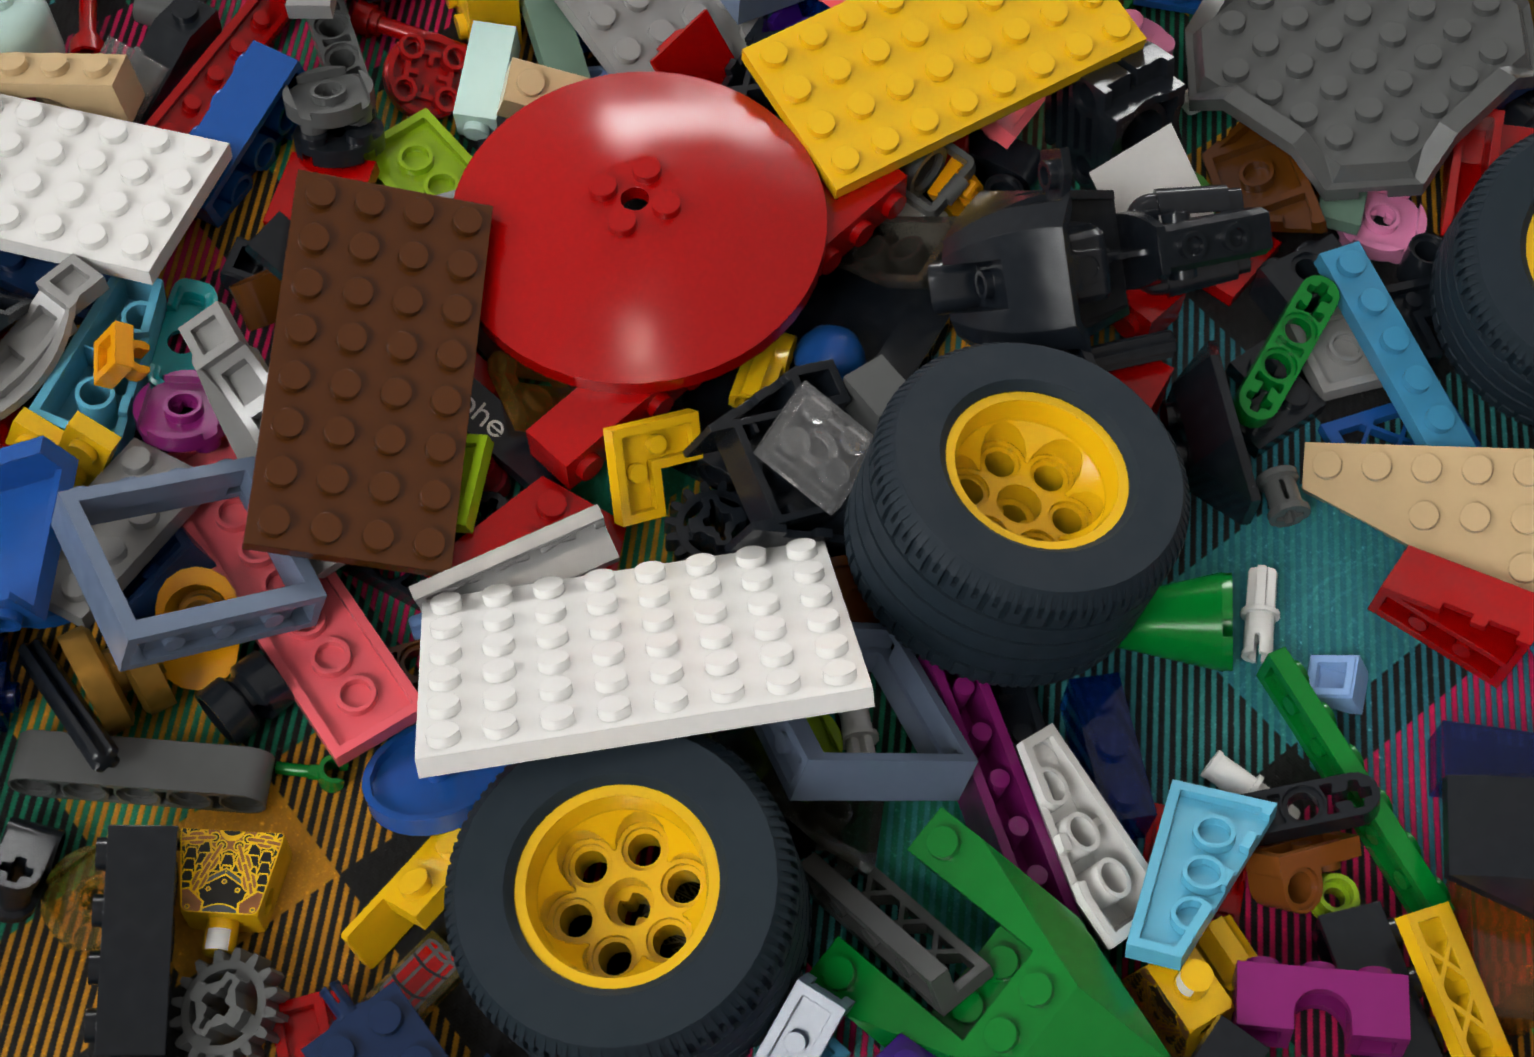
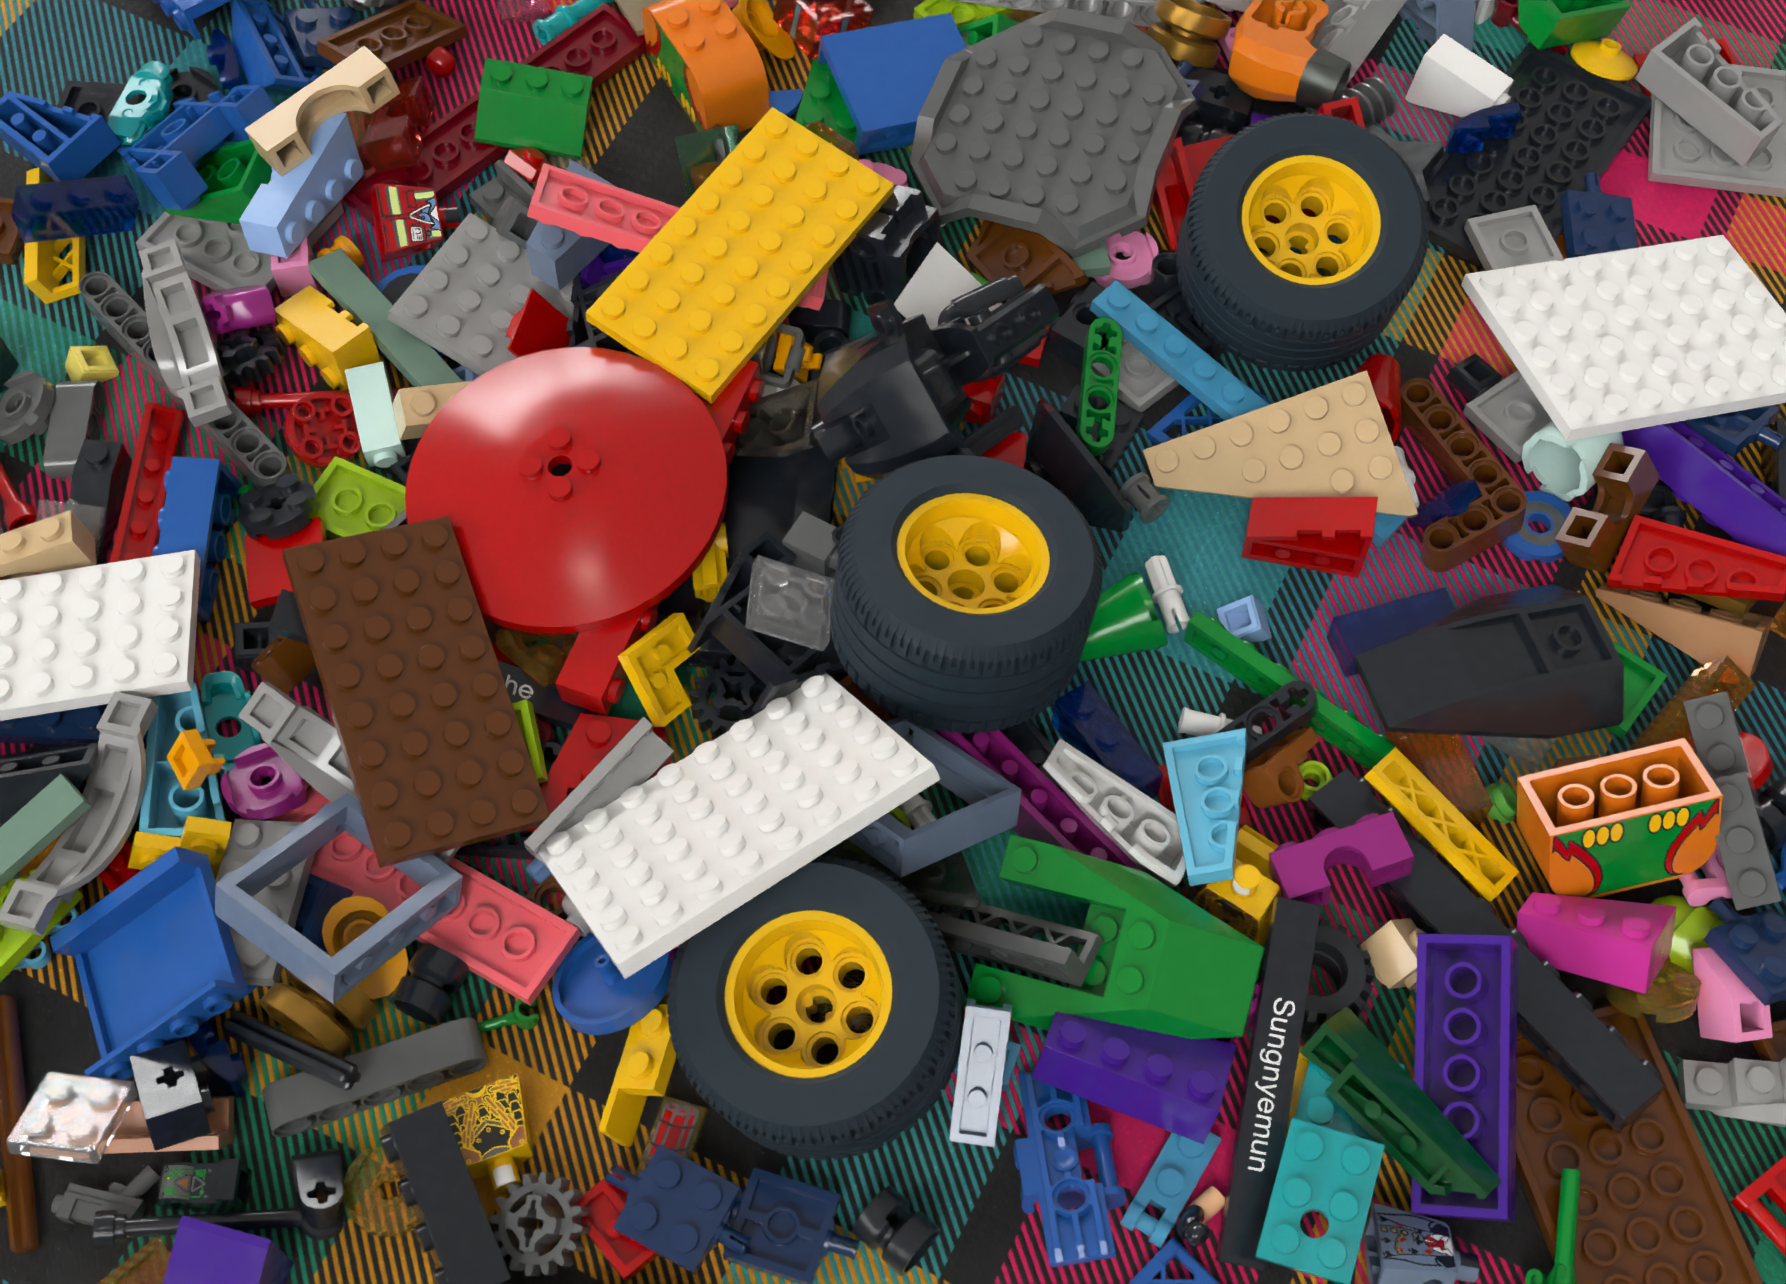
camera: 20 degrees left, 0 degrees up
dark grey plate [282,66,376,136] -> none
blue hair [793,325,867,381] -> none

